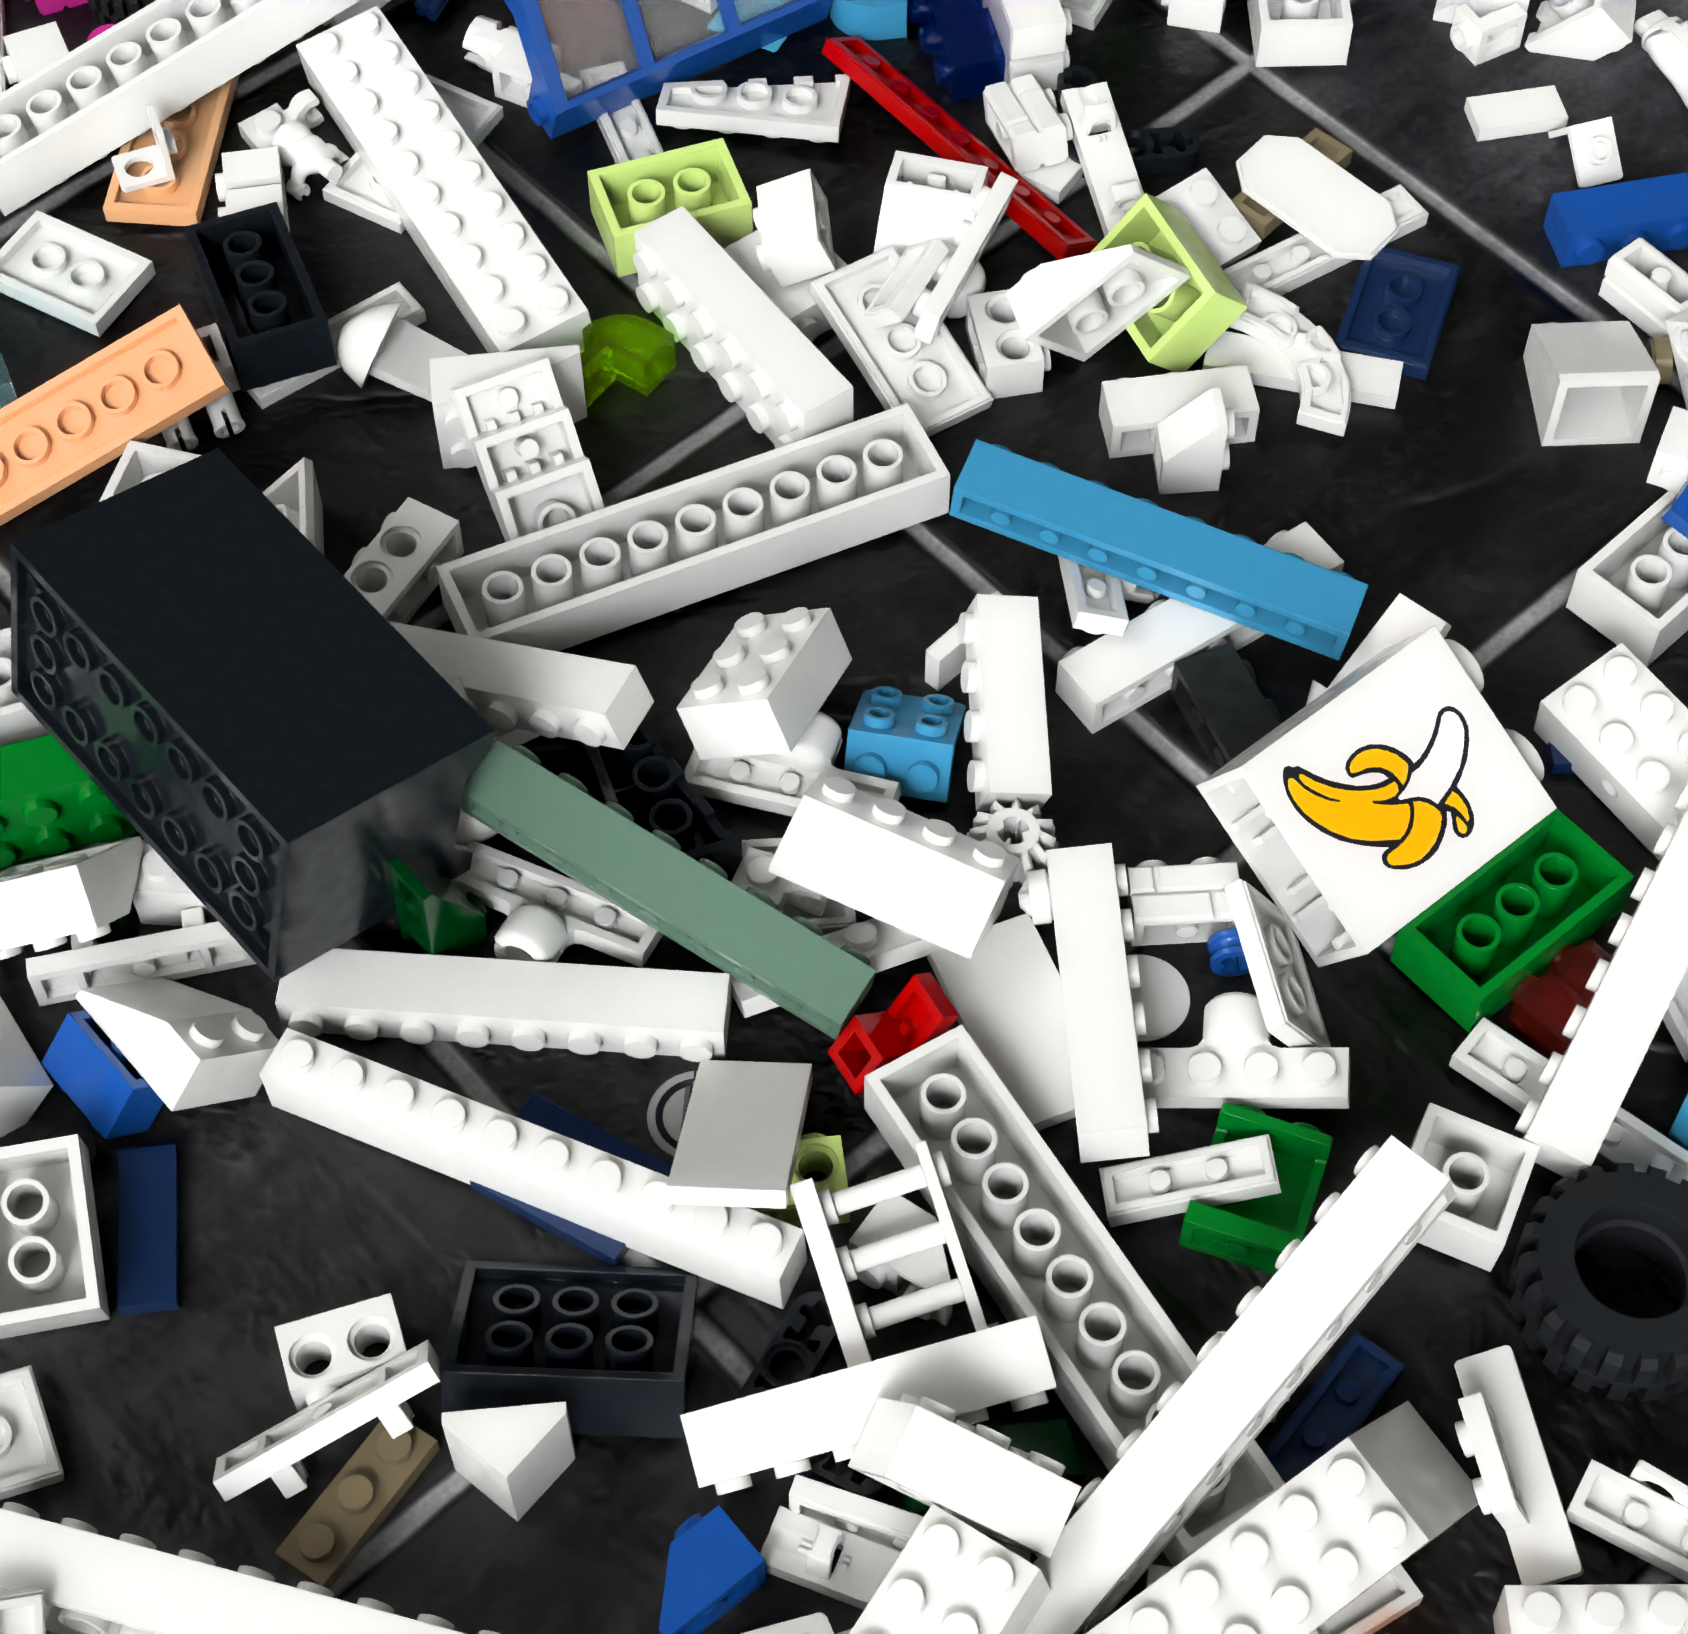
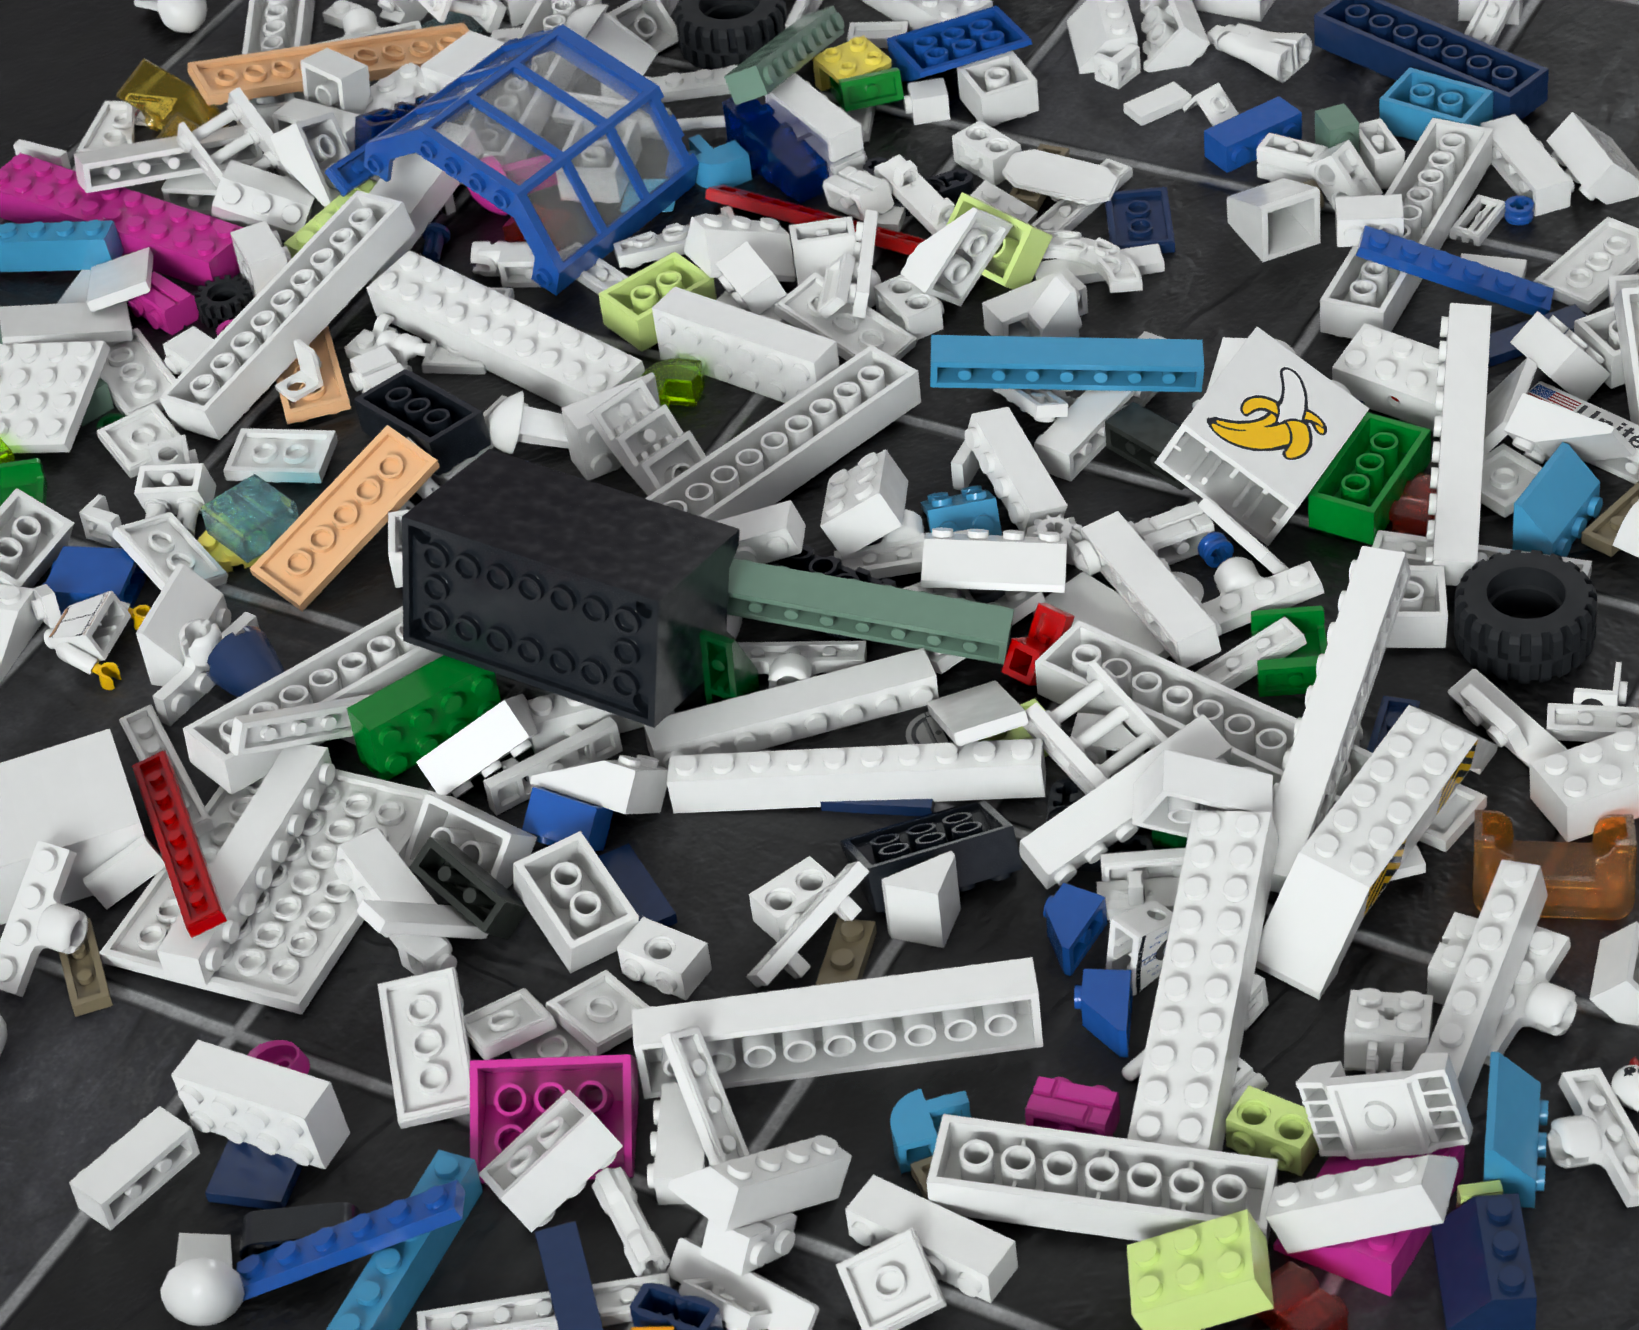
camera: 15 degrees left, 15 degrees down
none -> white brick [617,917,712,1000]
none -> white slope [684,214,796,282]
none -> white brick [952,120,1022,186]

